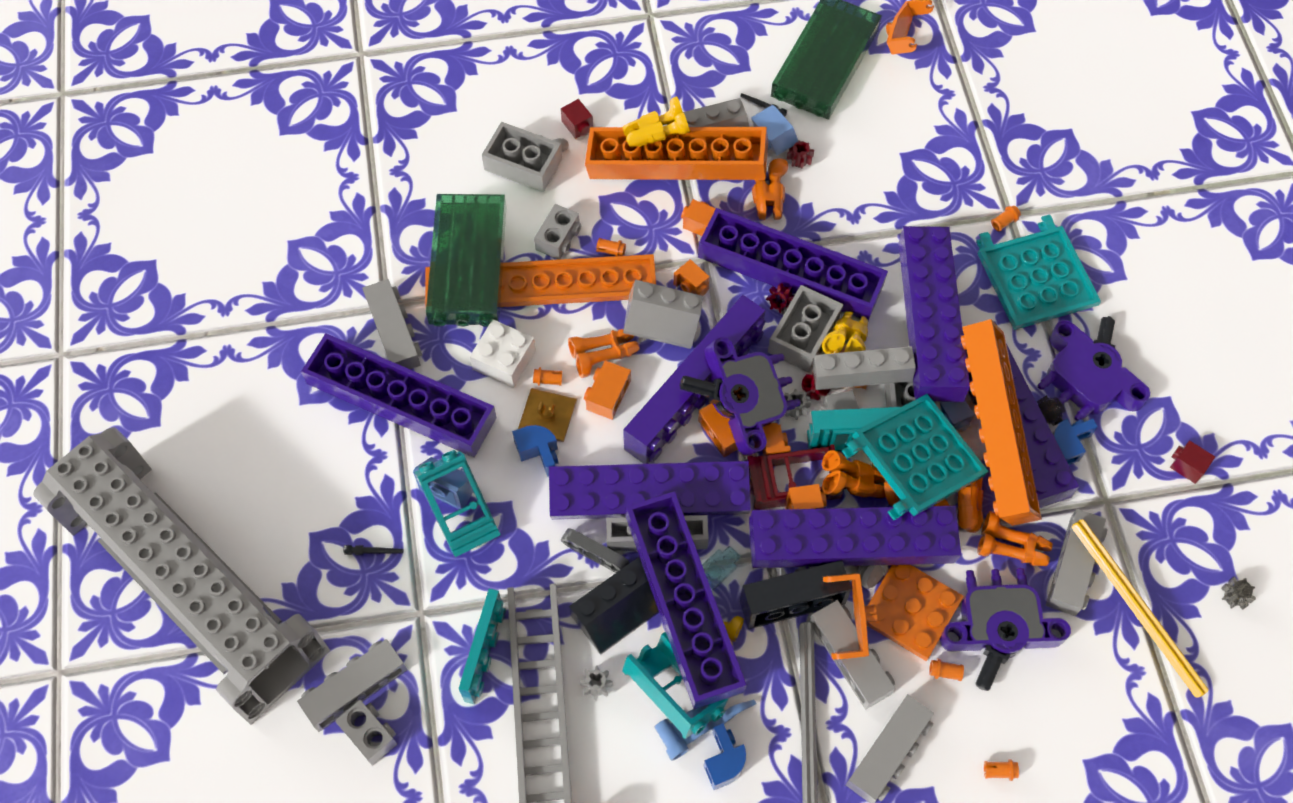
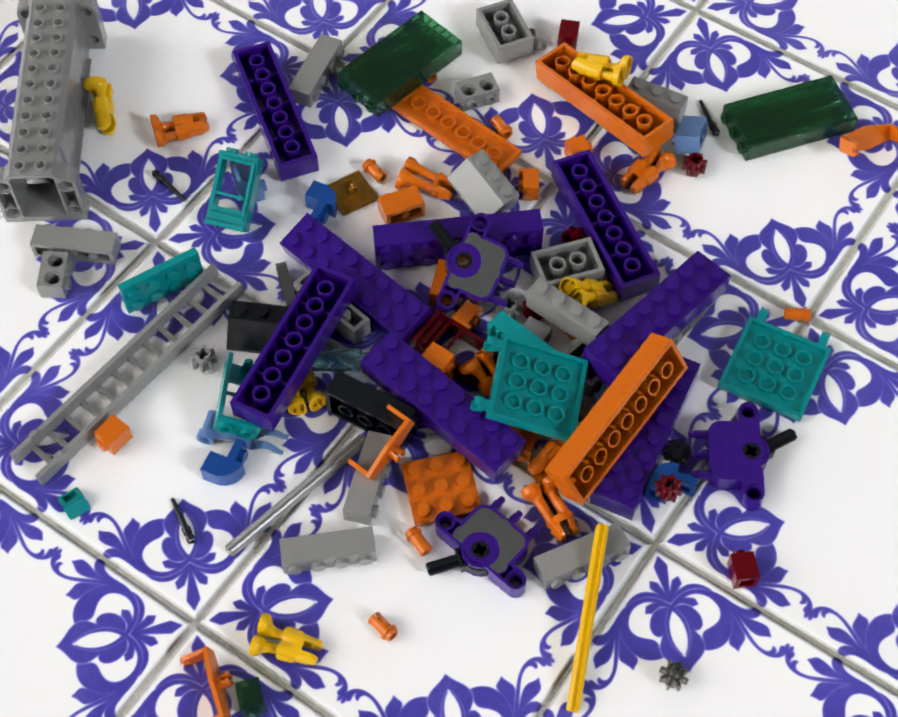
camera: 45 degrees right, 5 degrees down
white brick [470,319,536,388] -> none
none -> yellow piece [83,76,117,136]
none -> orange piece [149,112,210,148]
none -> dark red gear [654,474,683,503]

